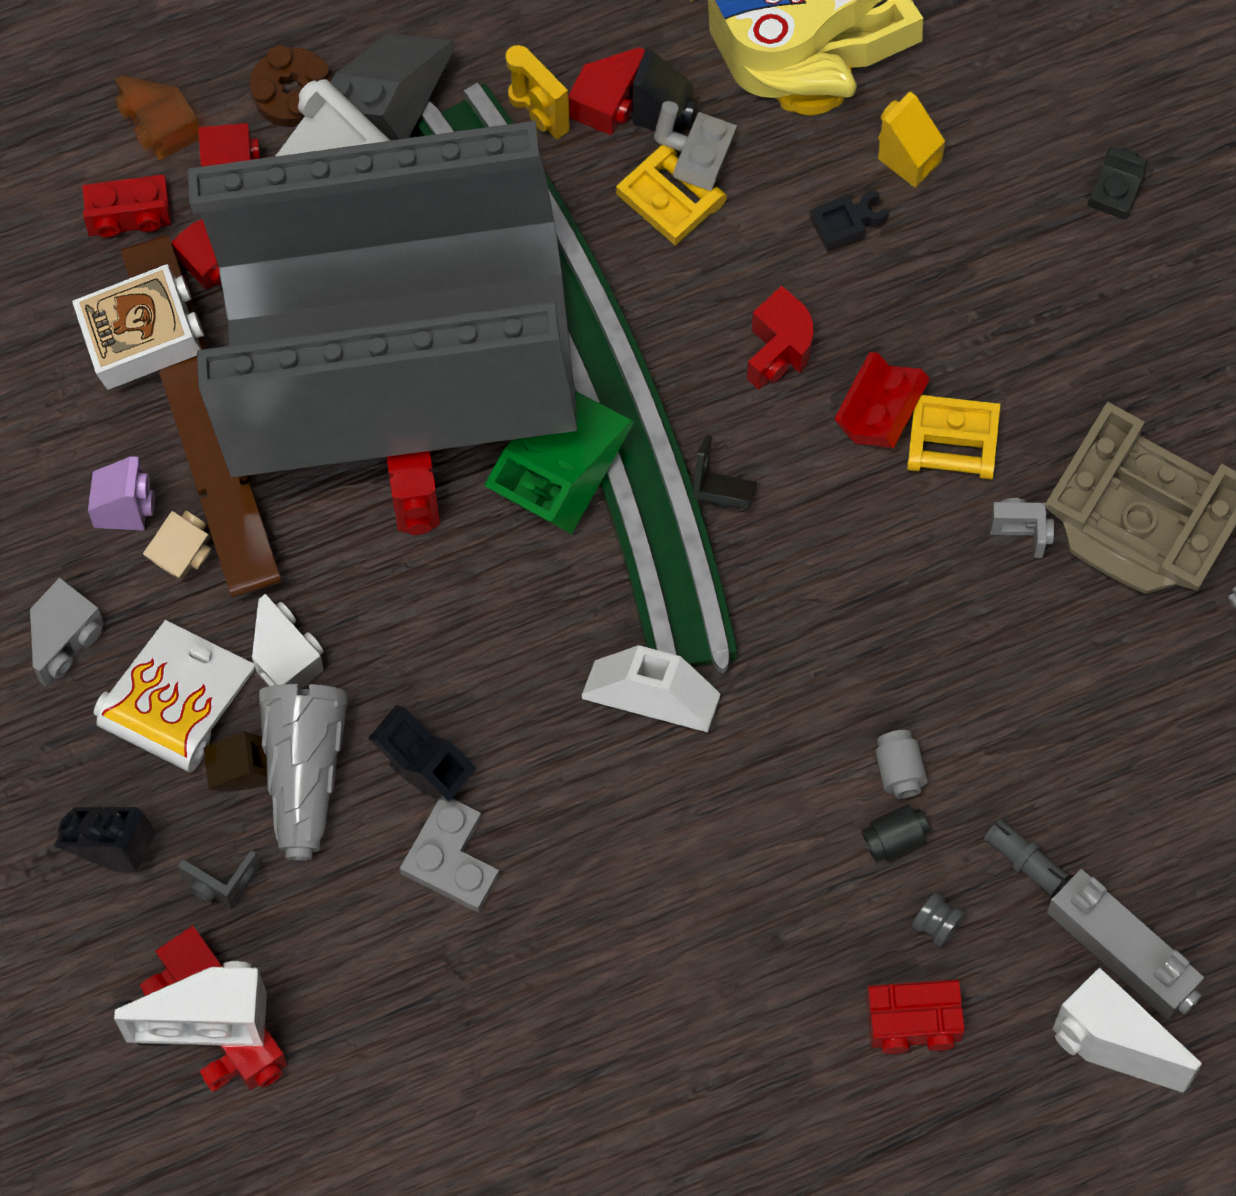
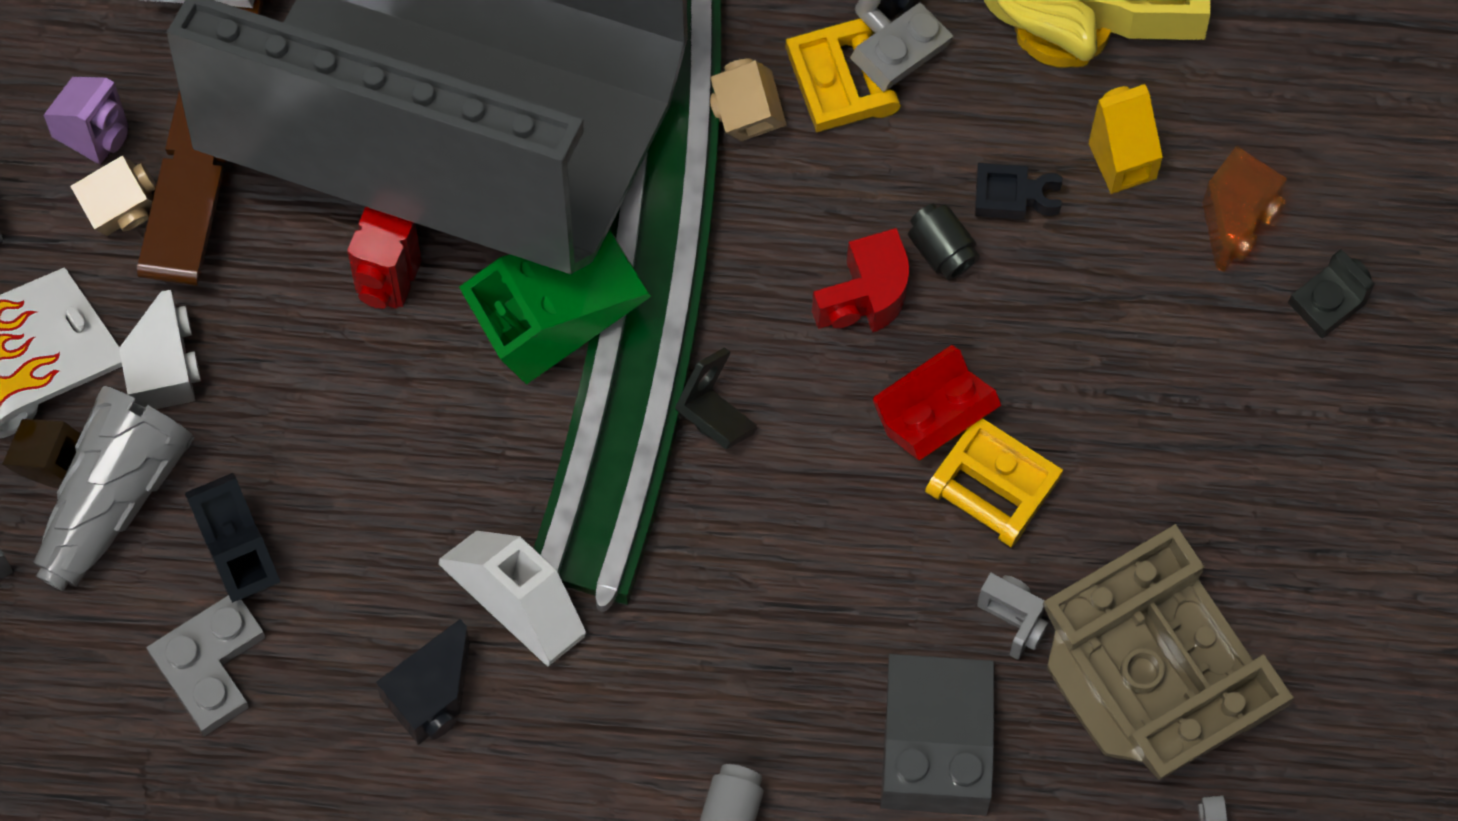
camera: 25 degrees right, 0 degrees up
none -> black slope [376,619,470,745]
none -> tan brick [710,58,787,141]
none -> dark grey slope [880,654,994,816]
none -> pearl dark grey brick [908,203,980,280]
none -> clear orange slope [1202,146,1287,272]

